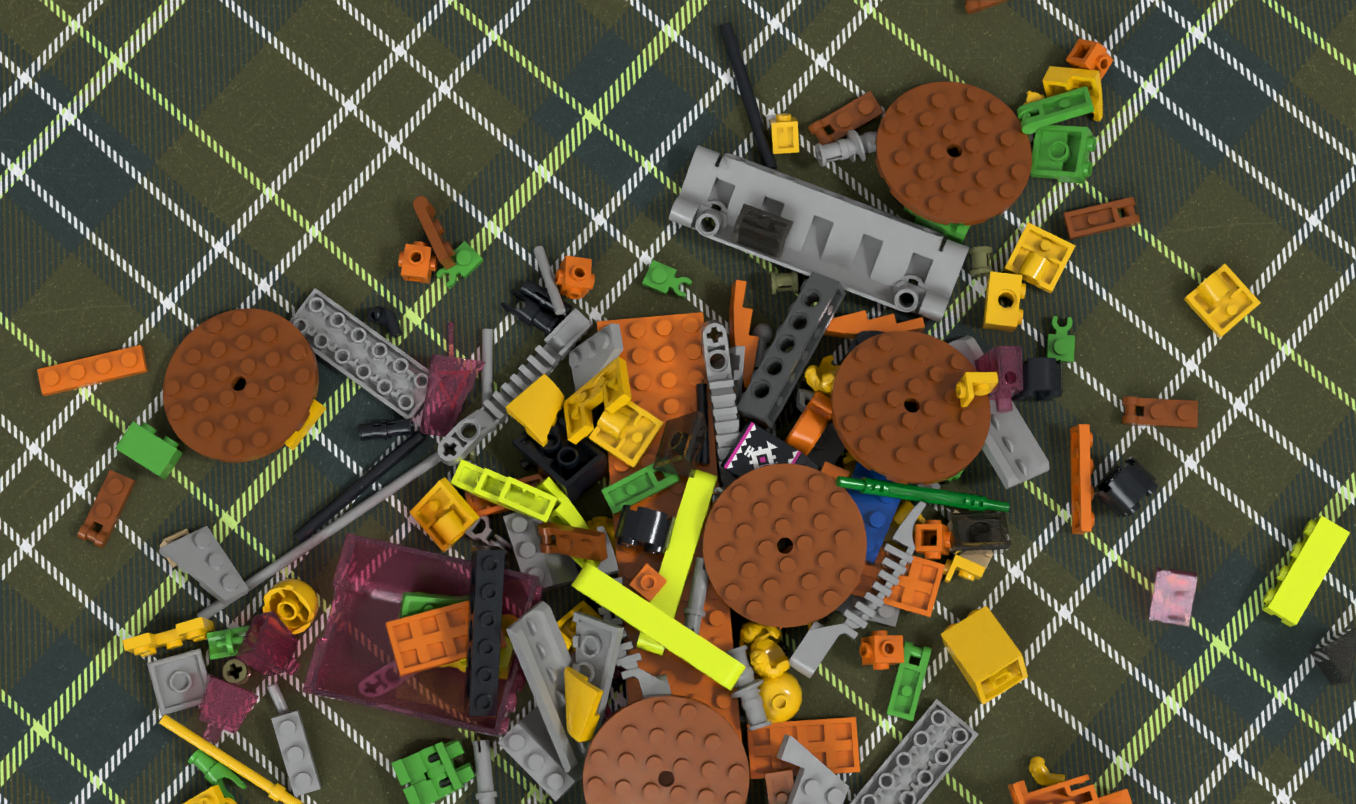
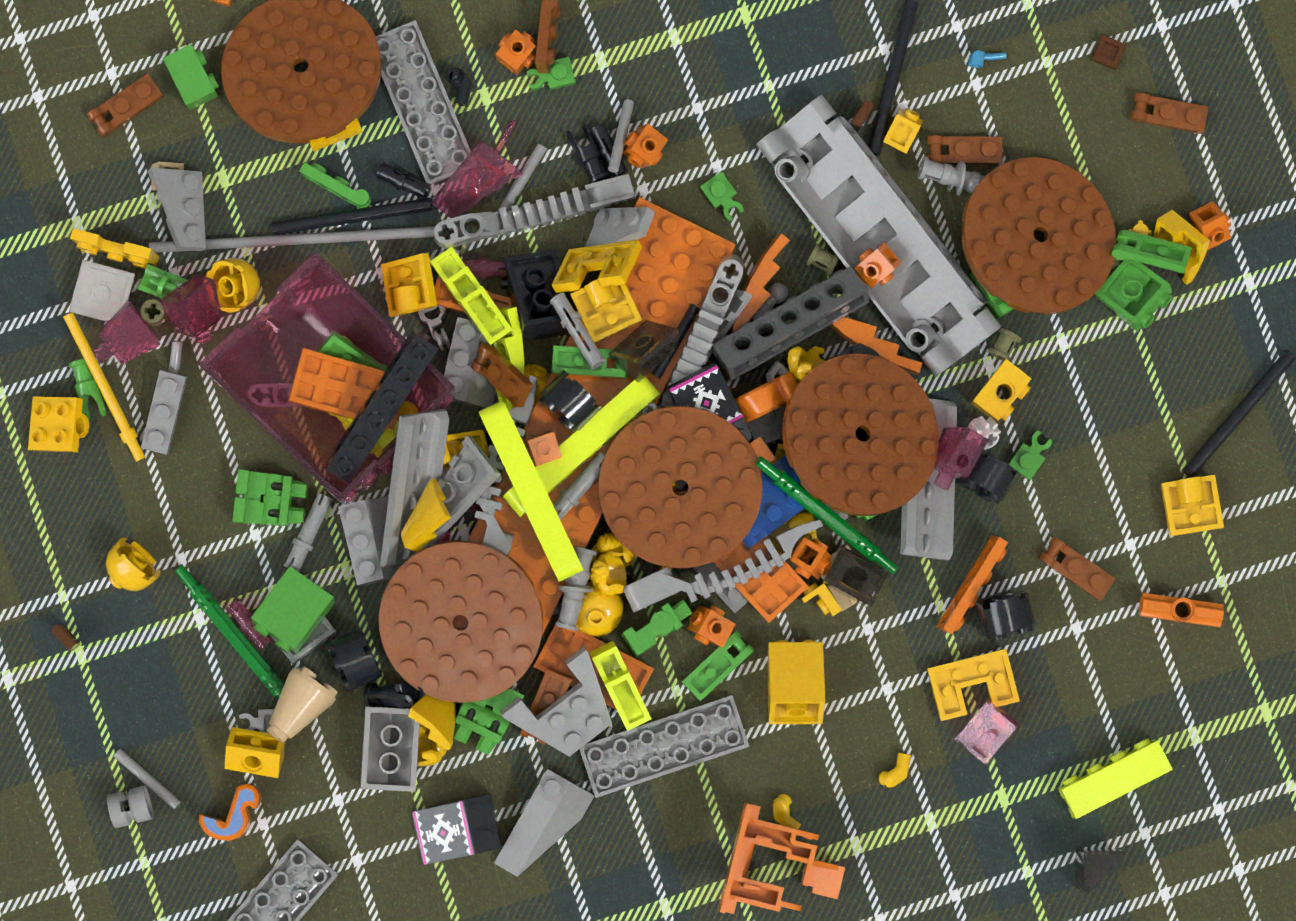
camera: 20 degrees right, 5 degrees up
yellow slope [506,374,565,447] -> none
clear smoke brick [731,203,794,259] -> none
yellow bracket [956,372,998,407] -> none
yellow plate [1004,222,1075,294] -> none
dark orange plate [1062,197,1141,240] -> none
none -> bright green plate [299,162,371,208]
none -> clear pink pin [461,258,506,279]
none -> light grey pin [550,293,606,370]
none -> neon yellow slope [589,641,651,731]
none -> bright green hips [621,600,692,657]
none -> reddish brown tile [851,100,874,132]
none -> orange brick [855,242,902,288]
none -> yellow arm [879,753,911,788]
none -> yellow plate [927,649,1020,721]
none -> white gear [966,416,1001,450]
none -> dark azure hand [968,50,1006,68]
none -> orange piece [1139,593,1224,628]
none -> black piece [1182,350,1296,478]

